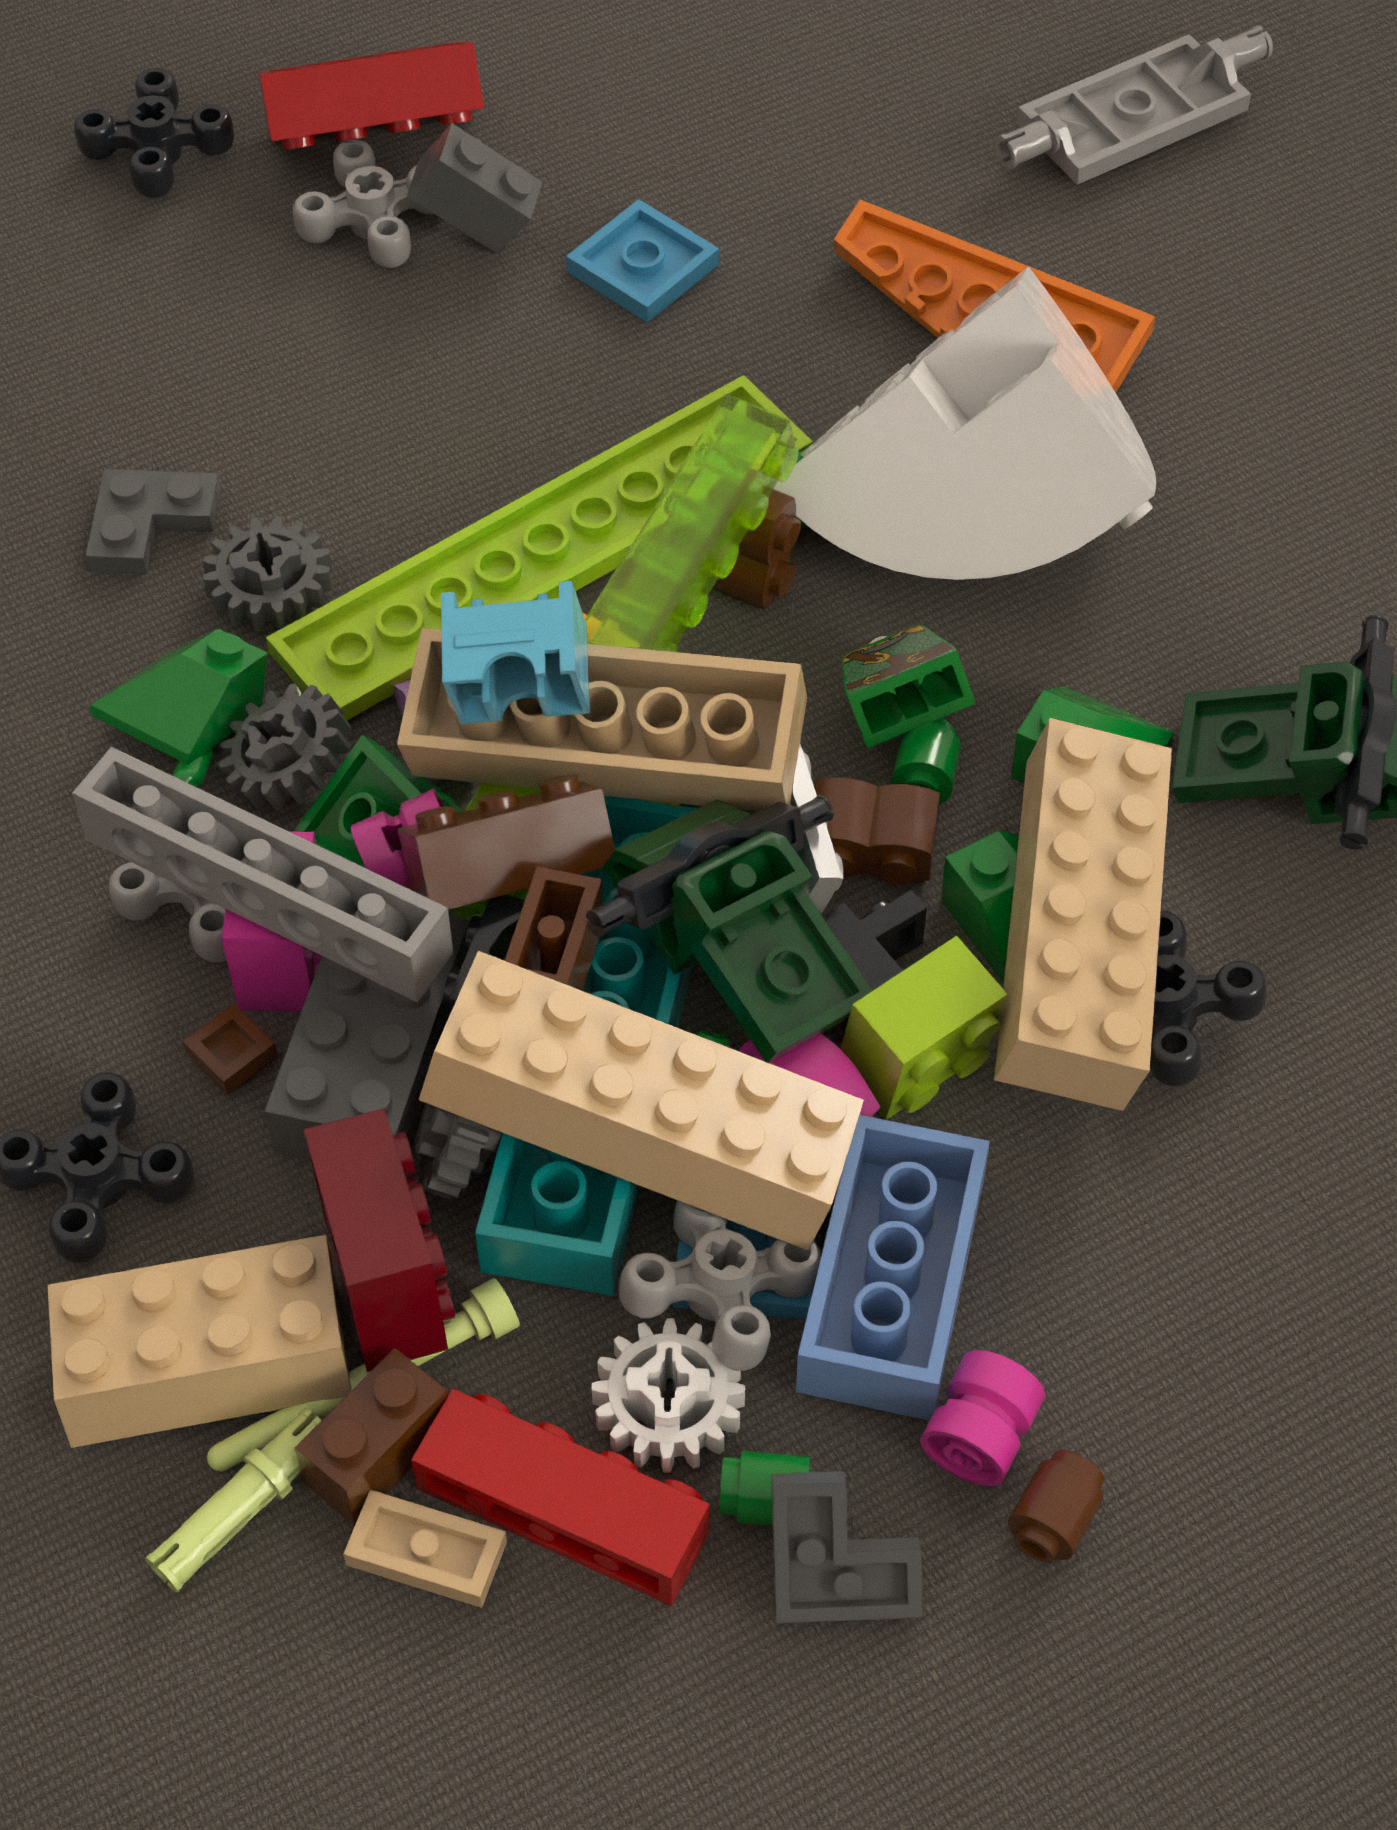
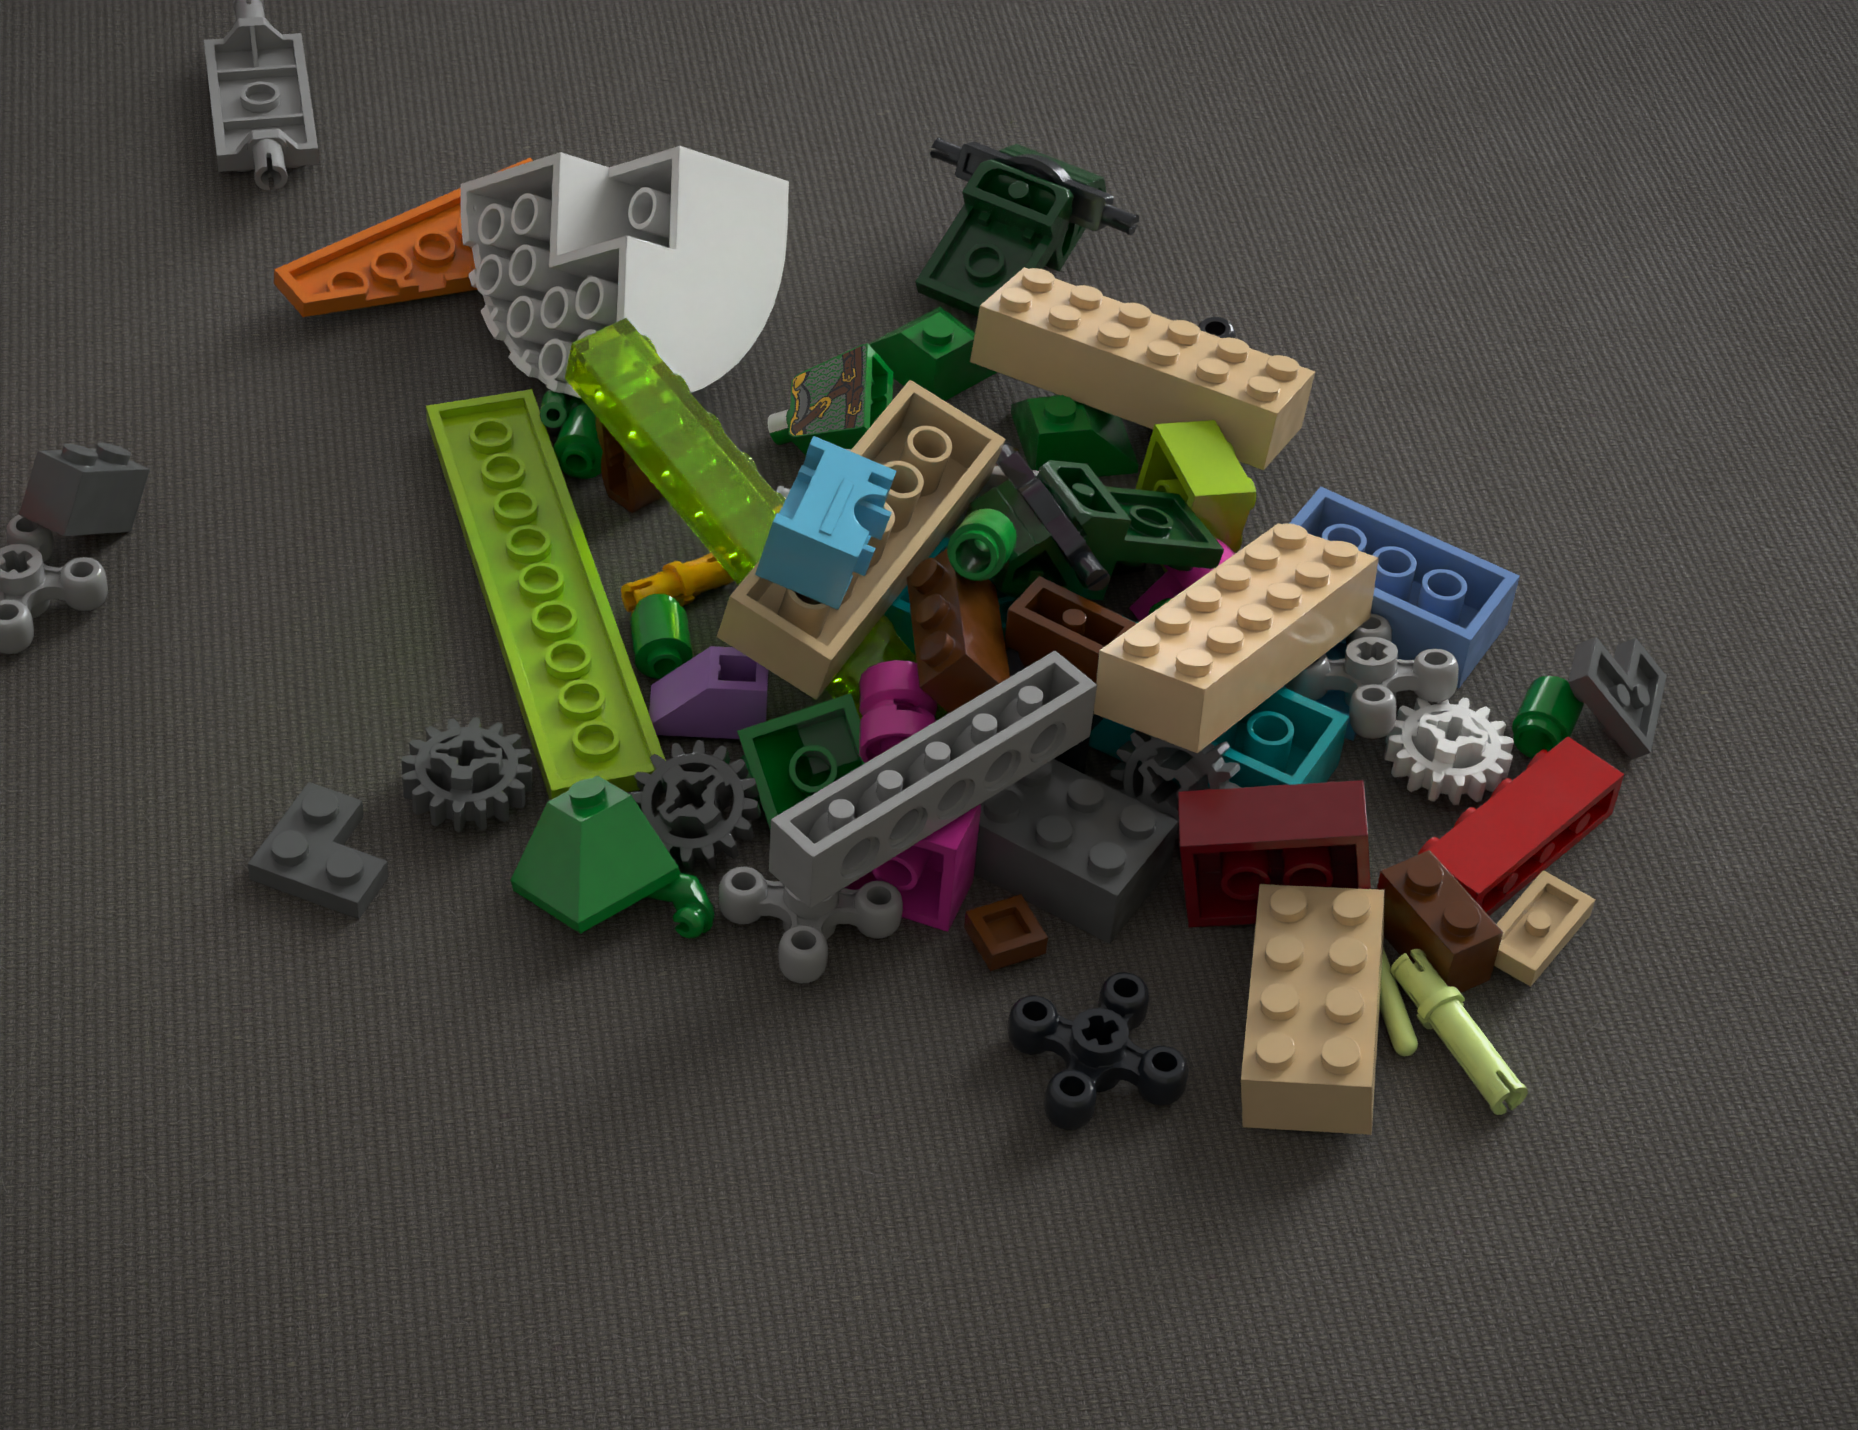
camera: 75 degrees left, 10 degrees down
dark azure tile [566,199,719,323] -> none
dark pink wheel [920,1350,1046,1487] -> none
reddish brown brick [1008,1450,1105,1563] -> none
none -> green brick [947,509,1017,581]

